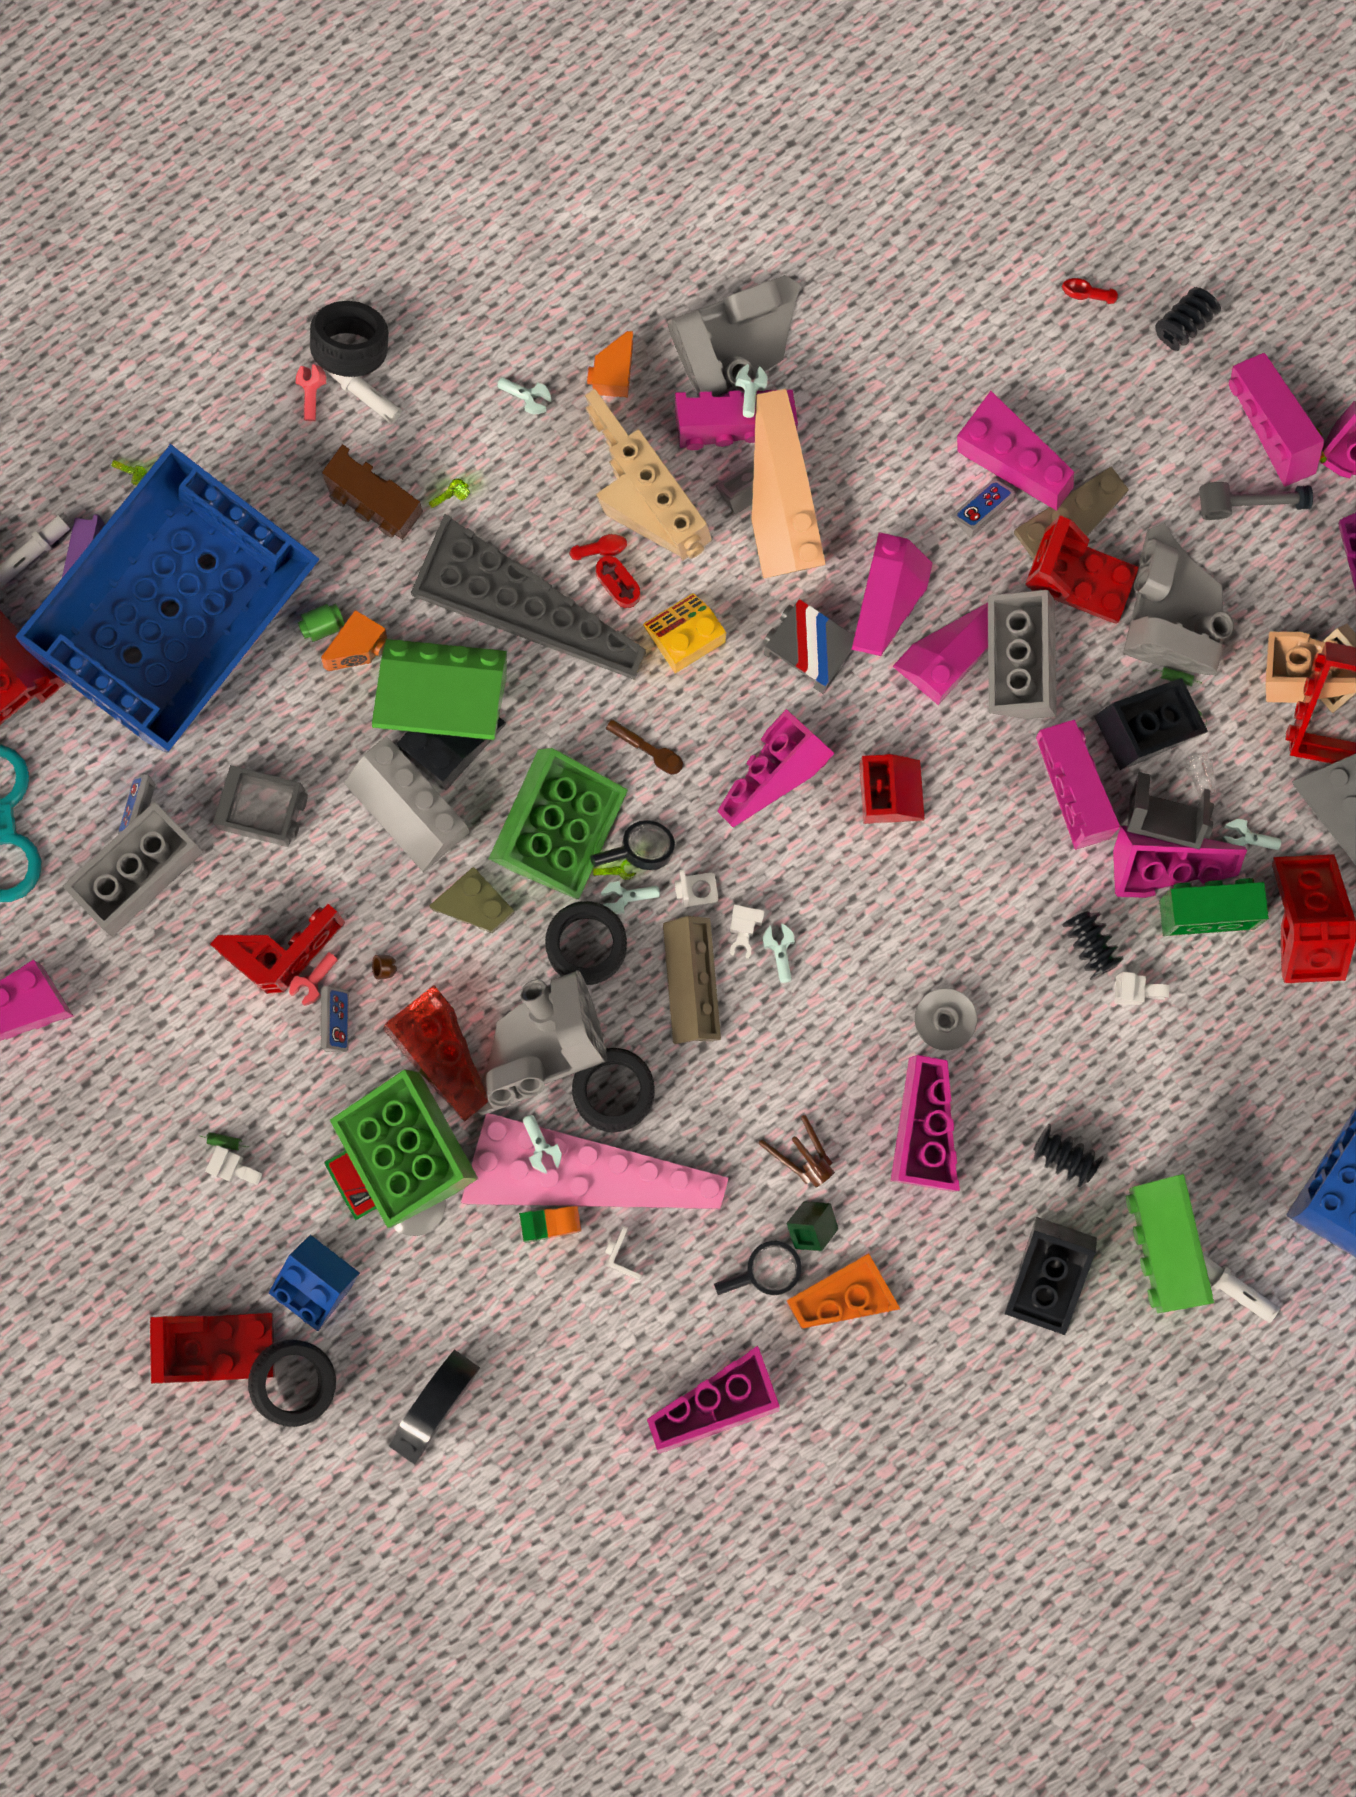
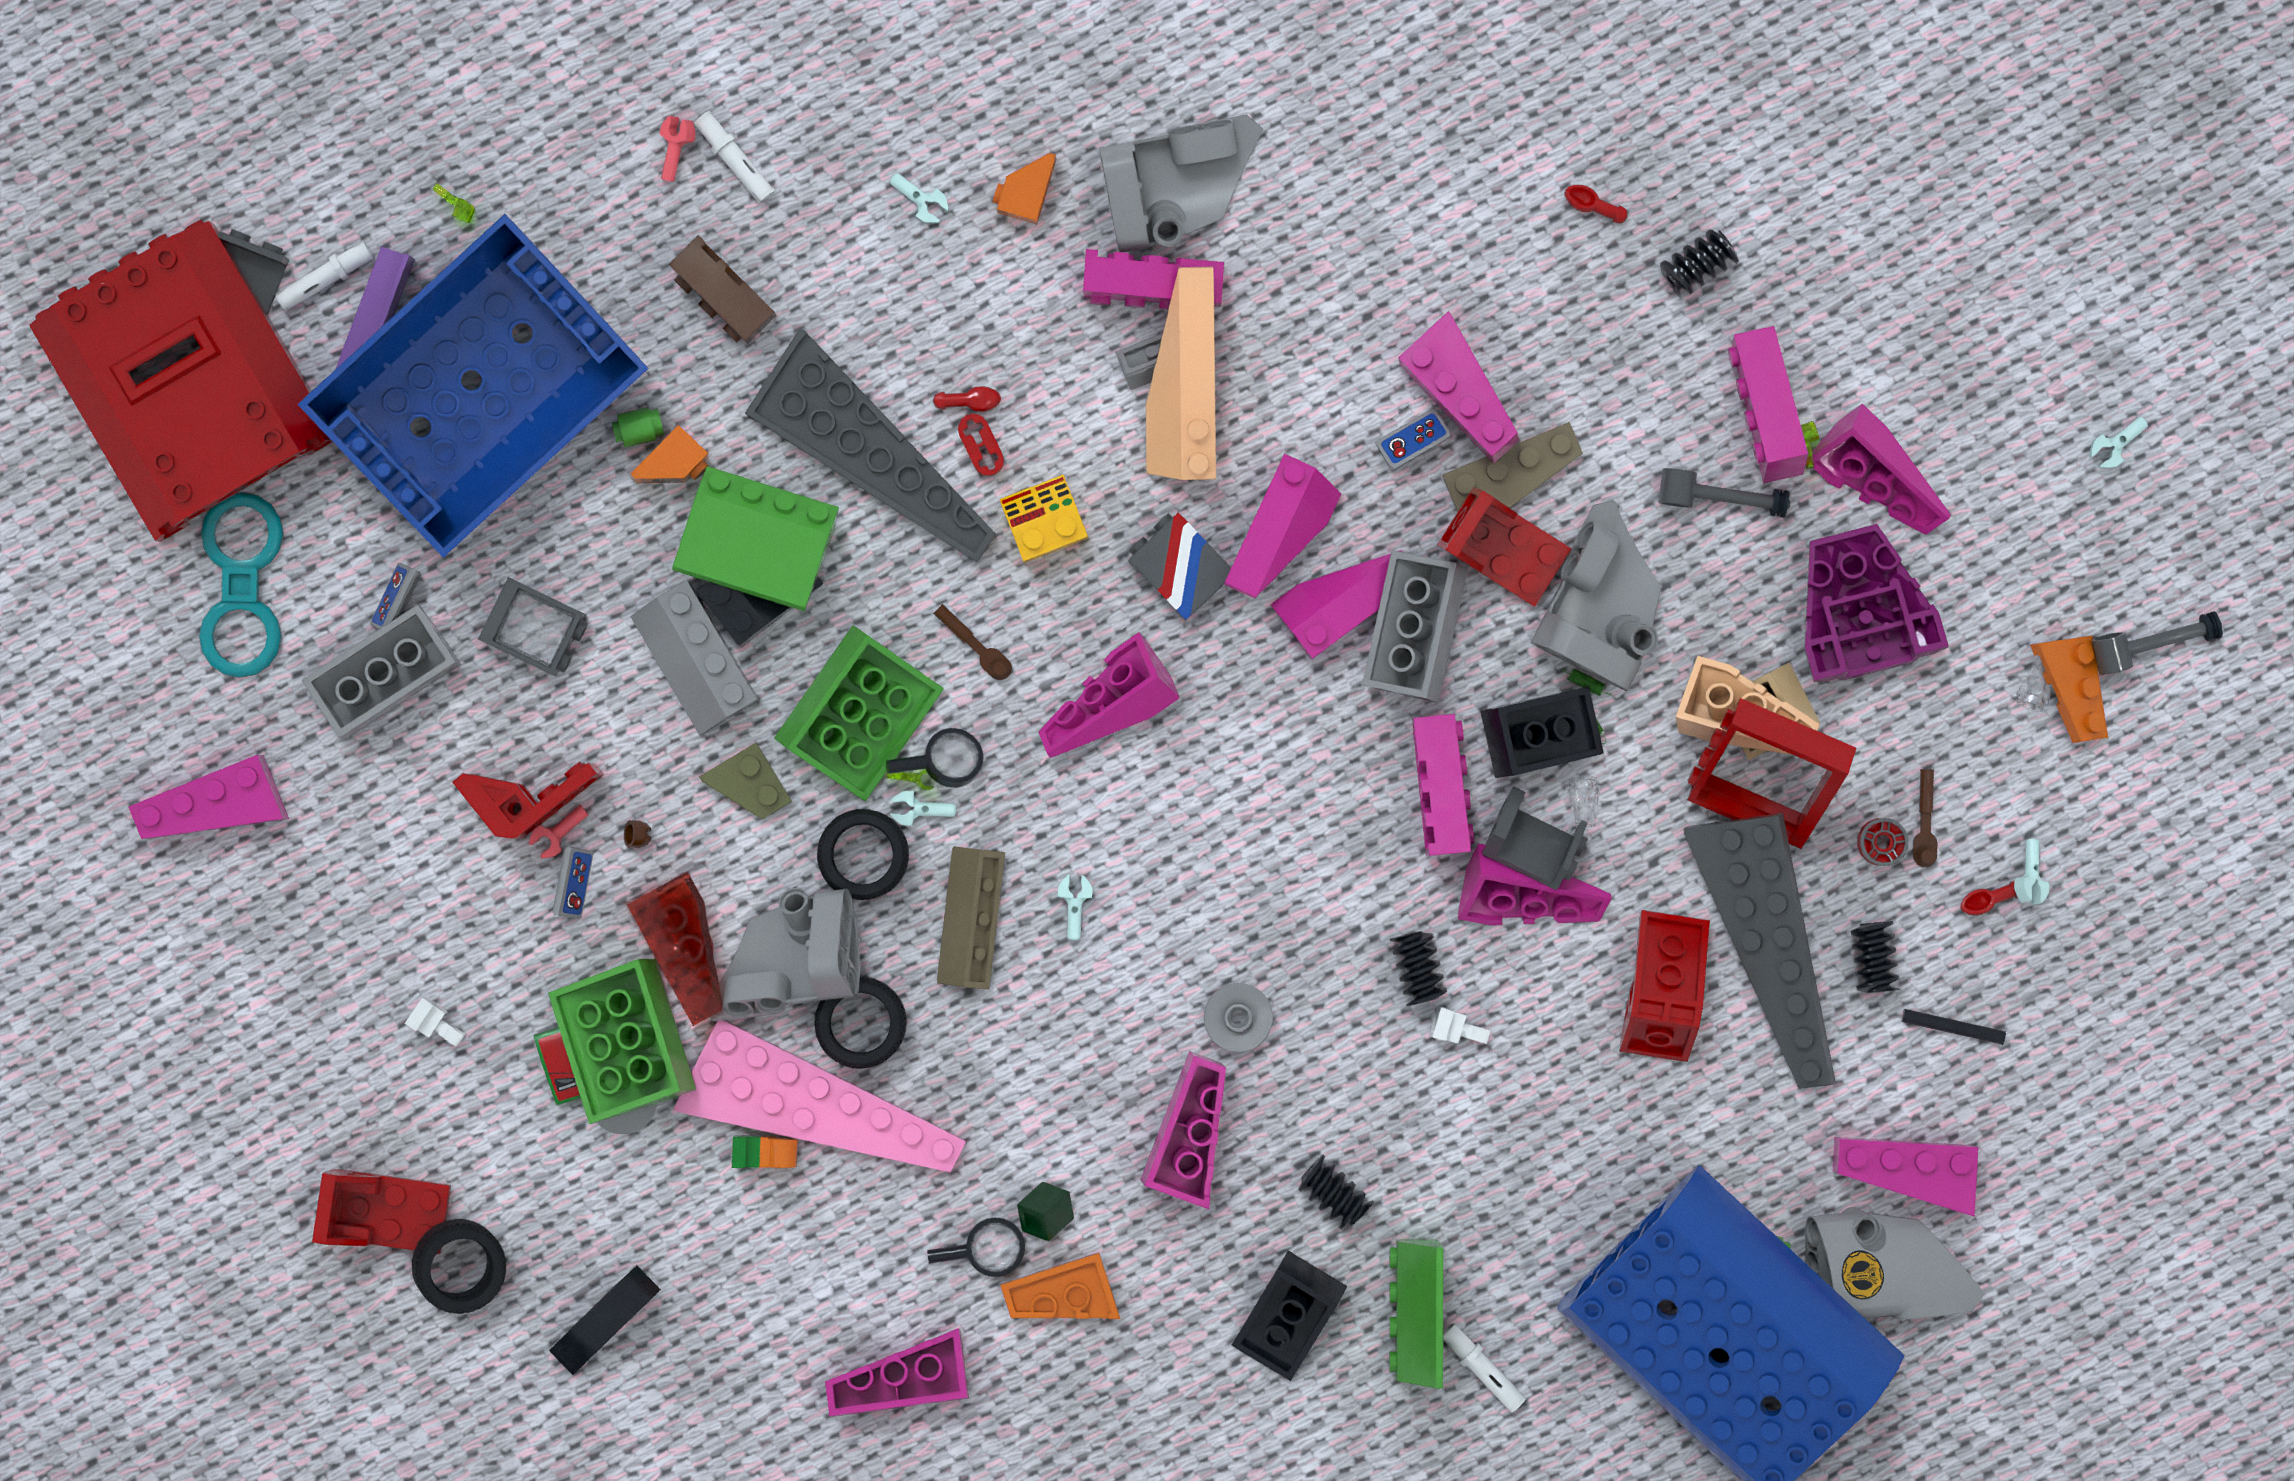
camera: 10 degrees right, 10 degrees up
bright green piece [200,1132,249,1151] -> none
blue slope [269,1234,360,1331] -> none
black tyre [310,301,389,377] -> none
clear neon green hand [428,478,470,508] -> none
light aqua bar [523,1115,562,1174] -> none
tan wedge [585,389,712,561] -> none
white bracket [604,1225,642,1280] -> none
white bracket [674,869,718,908] -> none
white piece [730,905,764,960] -> none
light aqua bar [735,364,768,418] -> none
reddish brown plant [759,1115,835,1188] -> none
red slope [859,754,925,824] -> none
green brick [1159,878,1269,936] -> none
light aqua bar [1222,819,1282,850] -> none

